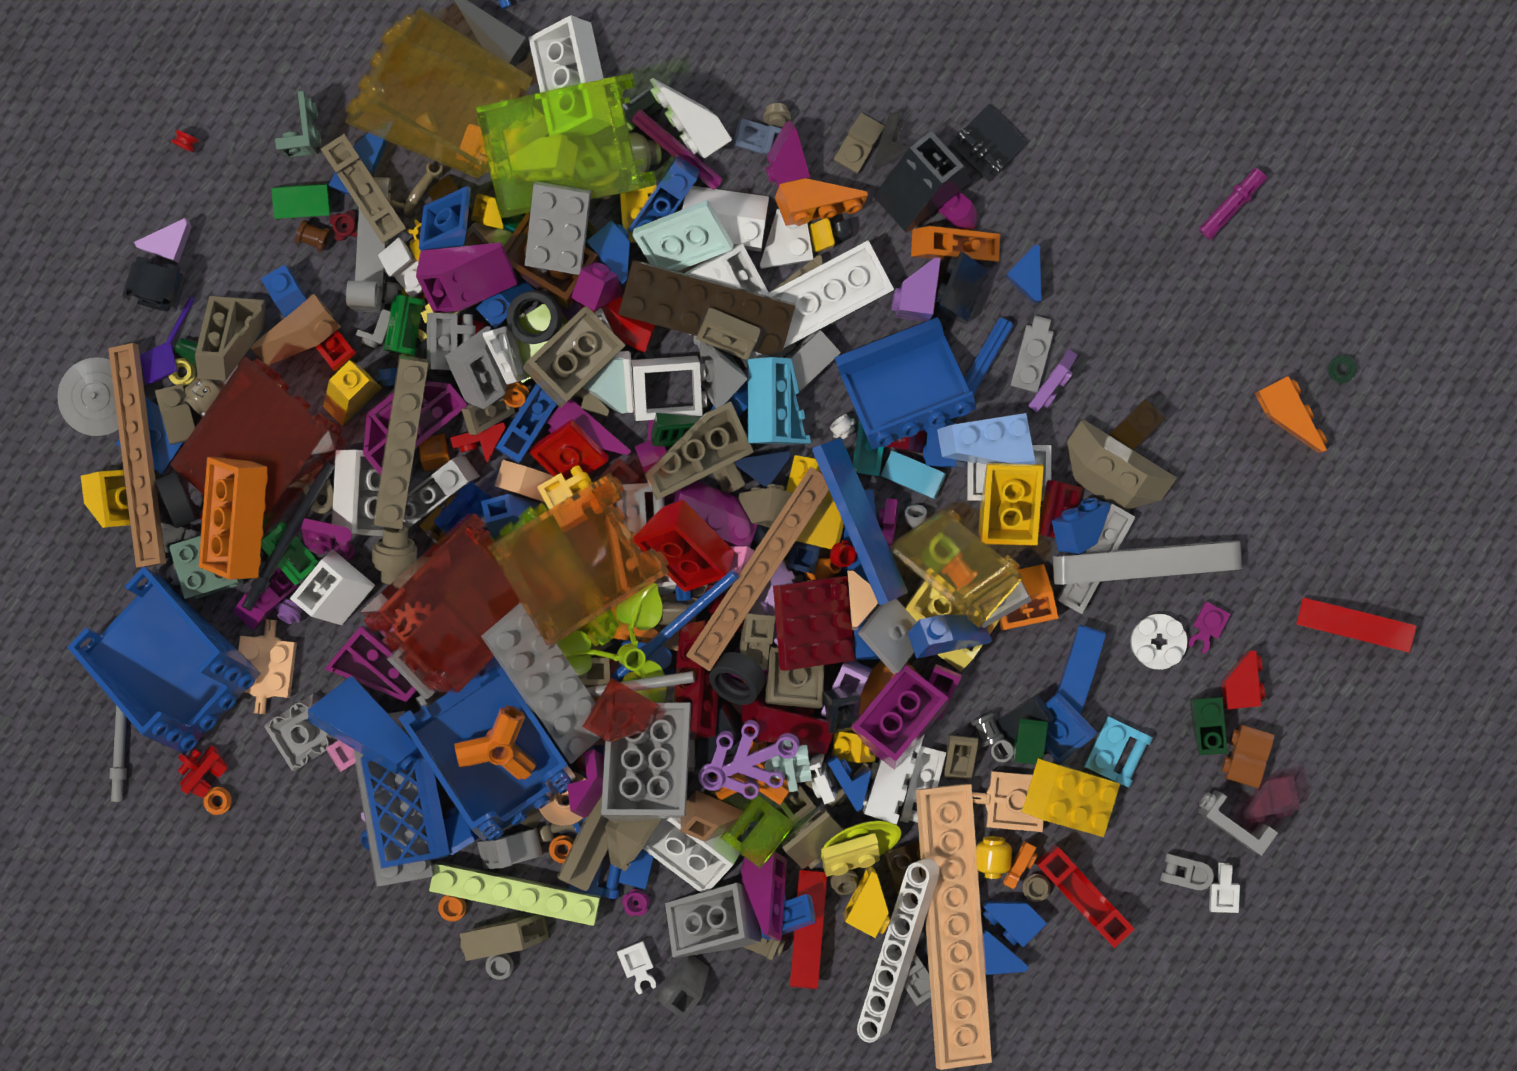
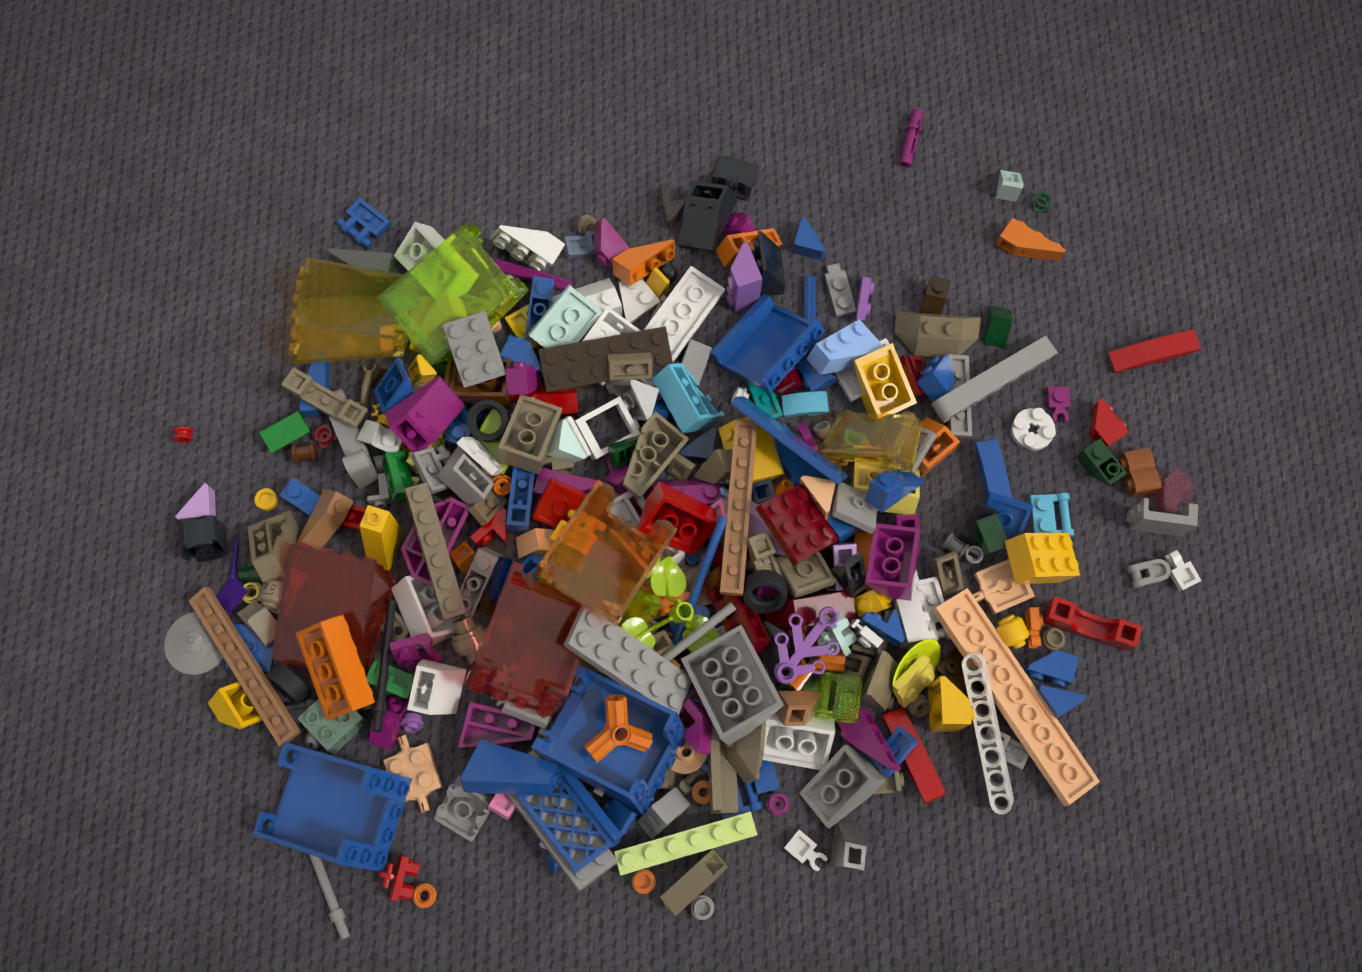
camera: 30 degrees left, 15 degrees down
sand green bracket [275,91,321,158] -> none
blue plate [376,368,397,386] -> none
clear red plate [582,678,661,742] -> none
red plate [830,540,856,567] -> none
dark tan slope [833,113,885,174] -> none
none -> yellow tile [254,488,278,511]
none -> dark green slope [984,305,1013,348]
none -> light aqua slope [996,170,1024,202]

